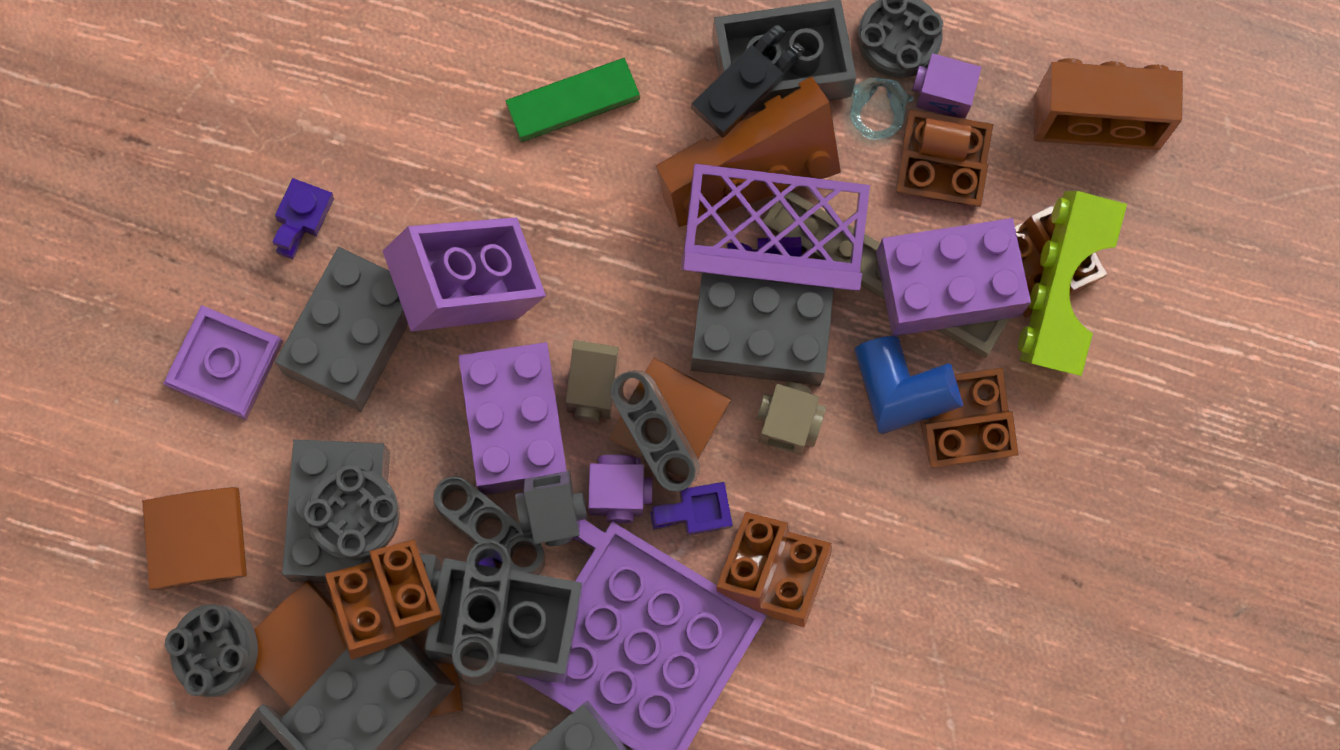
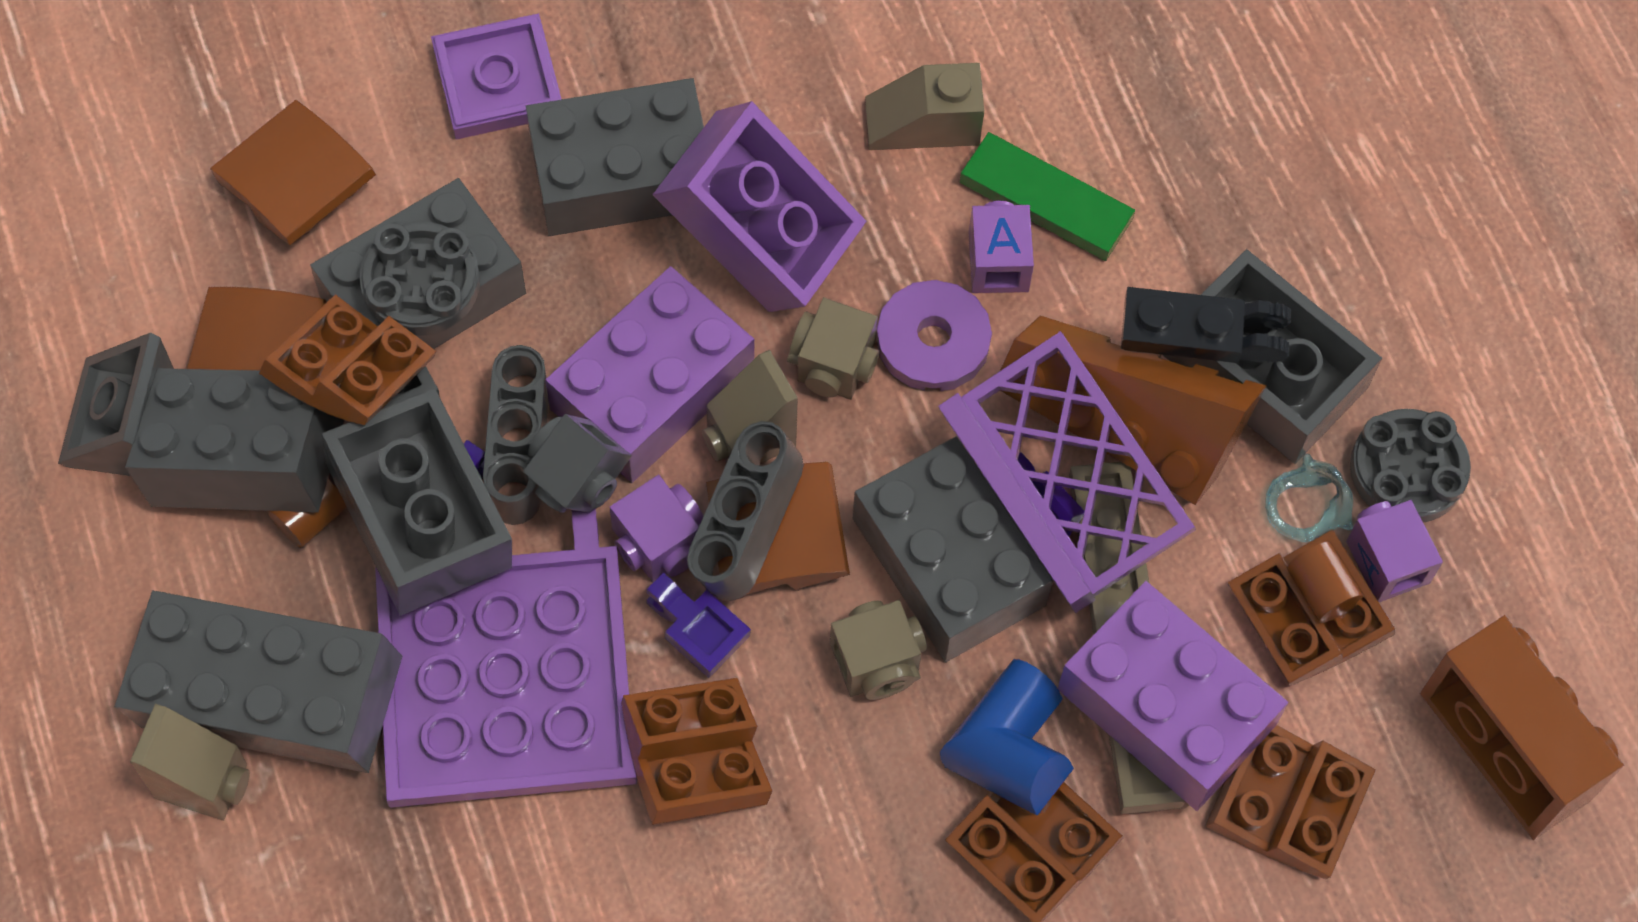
camera: 55 degrees right, 10 degrees down
dark grey tile [165,604,258,697] -> none
dark purple plate [272,178,334,259] -> none
dark grey beam [452,540,511,685] -> none
lime arch [1018,191,1127,376] -> none
none -> dark tan brick [787,297,879,400]
none -> dark tan slope [865,63,984,150]
none -> medium lavender tile [876,280,992,391]
none -> medium lavender brick [969,201,1034,293]

